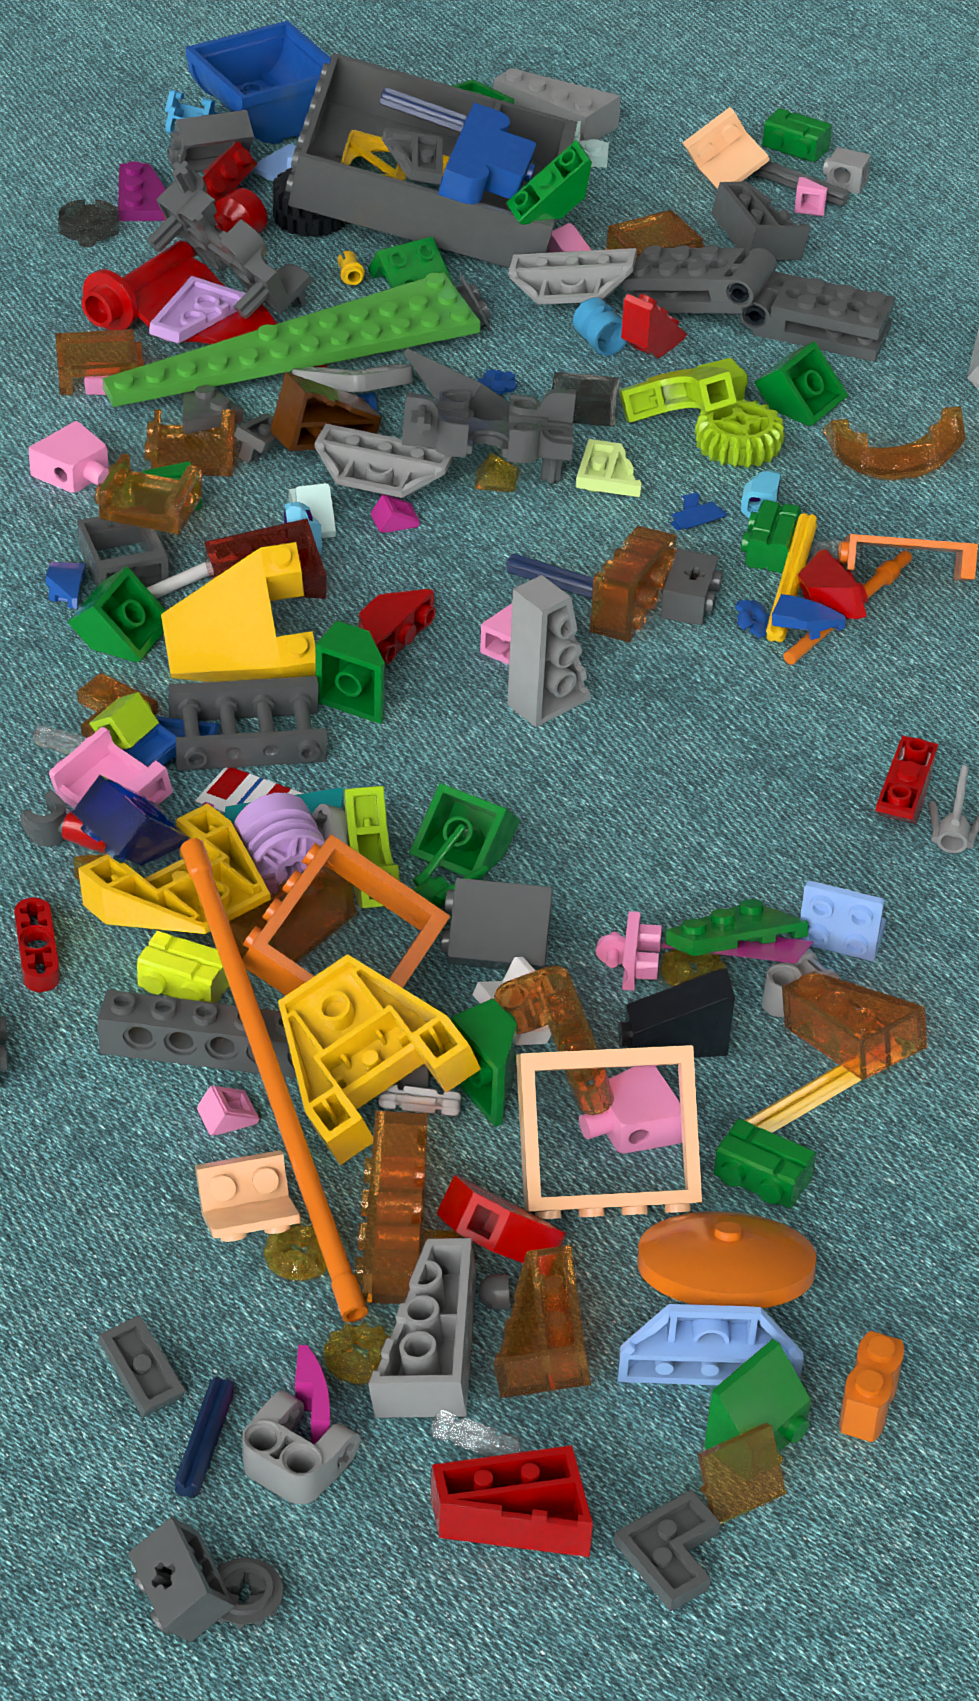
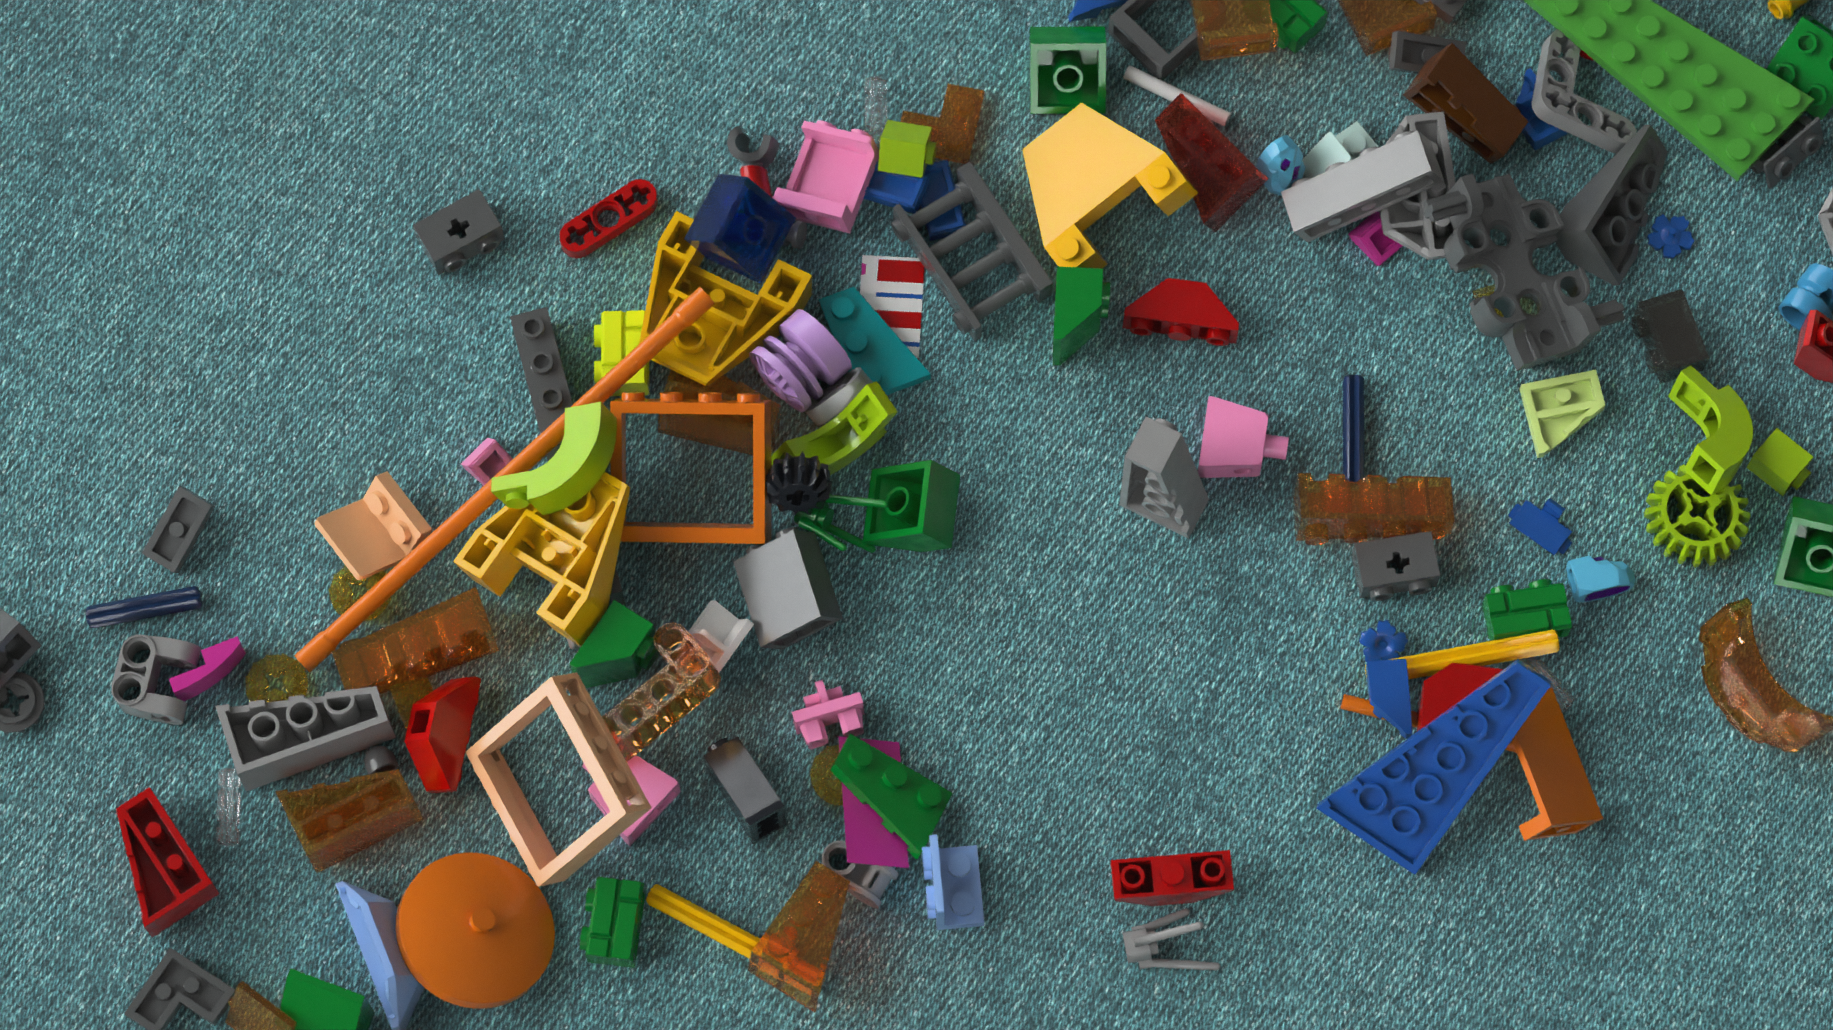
camera: 70 degrees right, 30 degrees up
none -> lime arch [491,402,617,515]
none -> black gear [765,451,832,517]
none -> light grey brick [1281,130,1444,243]
none -> blue wing [1316,659,1552,875]

